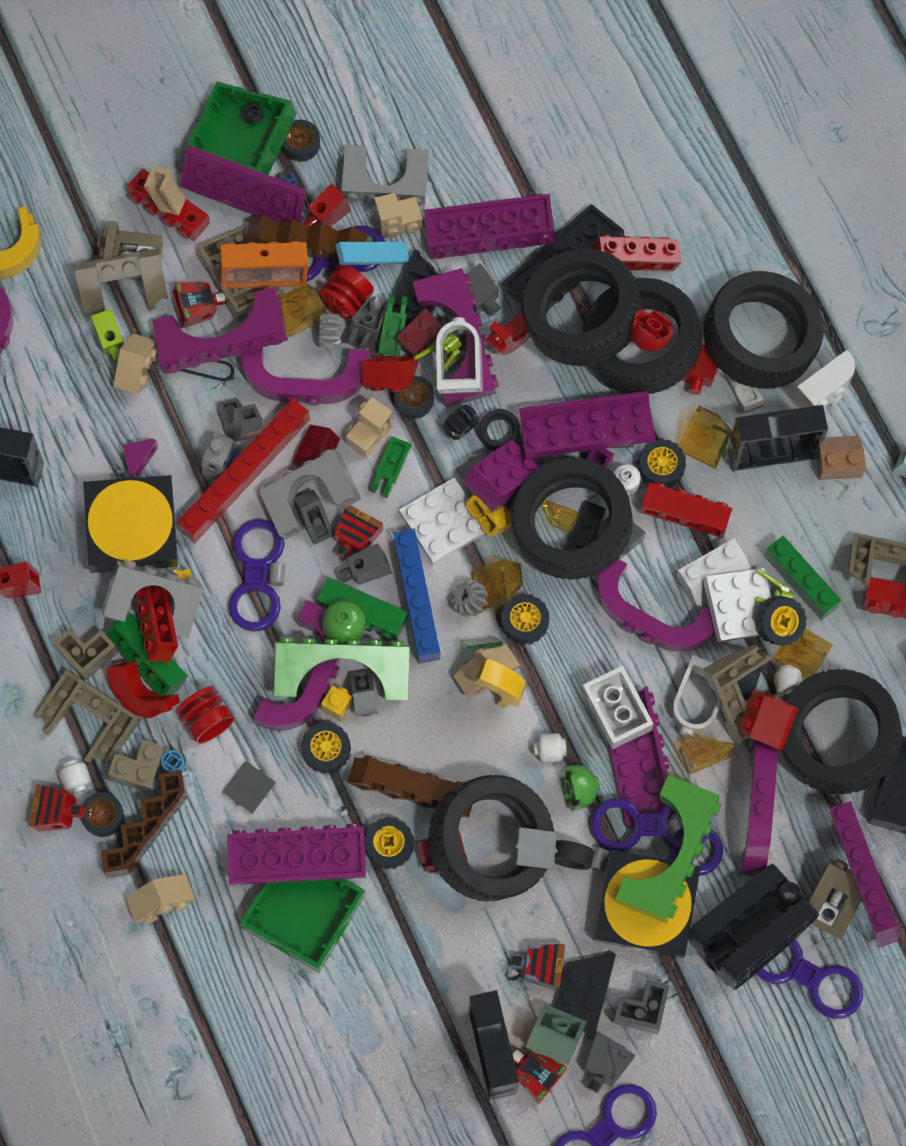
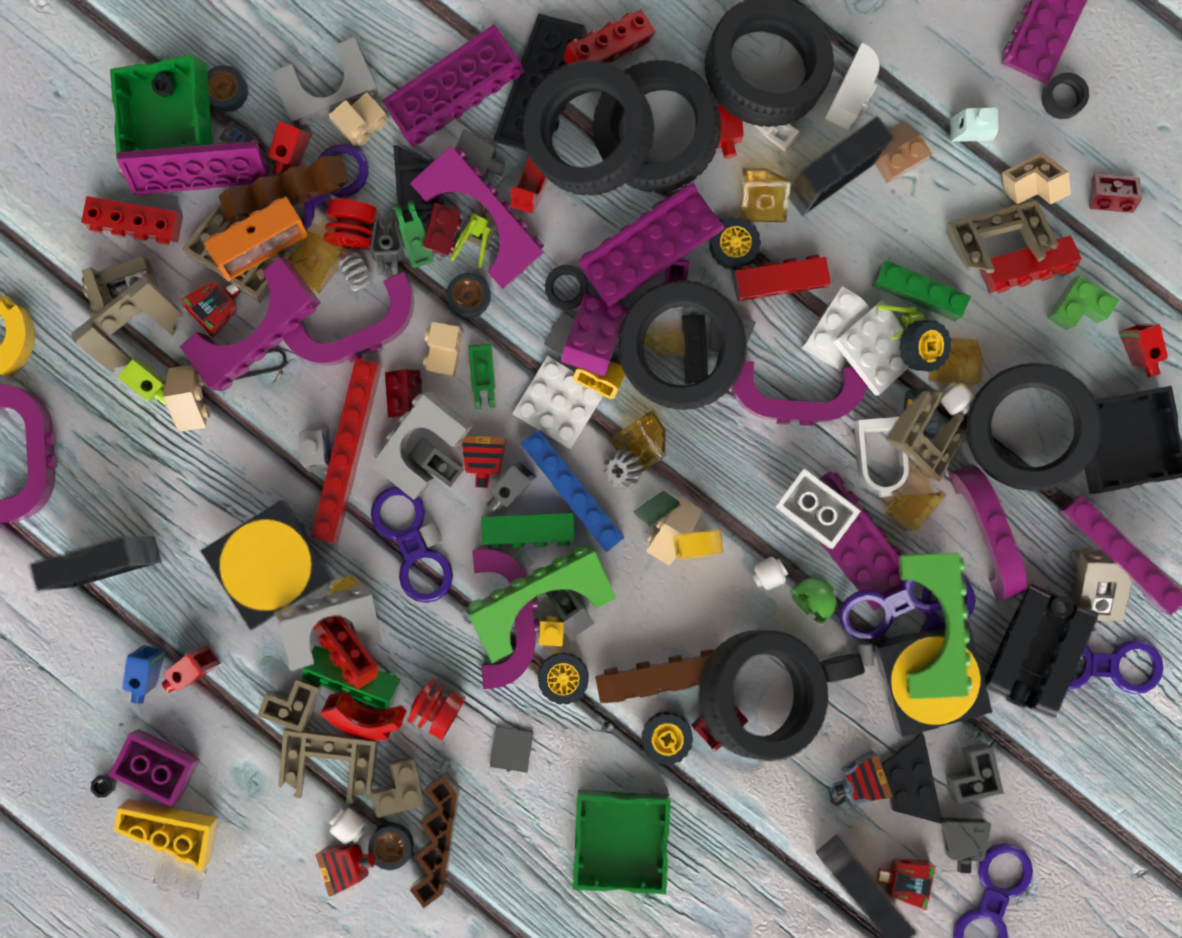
camera: 25 degrees left, 15 degrees up
magenta slope [123,438,158,478] -> none
tan brick [126,874,195,924] -> none
tan window [144,165,186,215] -> none
dark azure wheel [161,750,185,773] -> none
dark grey arch [217,398,263,442] -> none
magenta bracket [227,824,366,885] -> none
bright green cylinder [322,600,366,643] -> none
medium azure tile [336,242,410,265] -> none
red slope [362,356,419,392] -> none
white window [436,317,483,394] -> none
black gear [443,405,480,440] -> none
black wheel [501,594,550,645] -> none
piece [514,827,557,870] -> none
sand green brick [526,1003,587,1065] -> none
white head [614,464,641,495] -> none
red cylinder [630,309,674,351] -> none
red slope [738,689,798,750] -> none

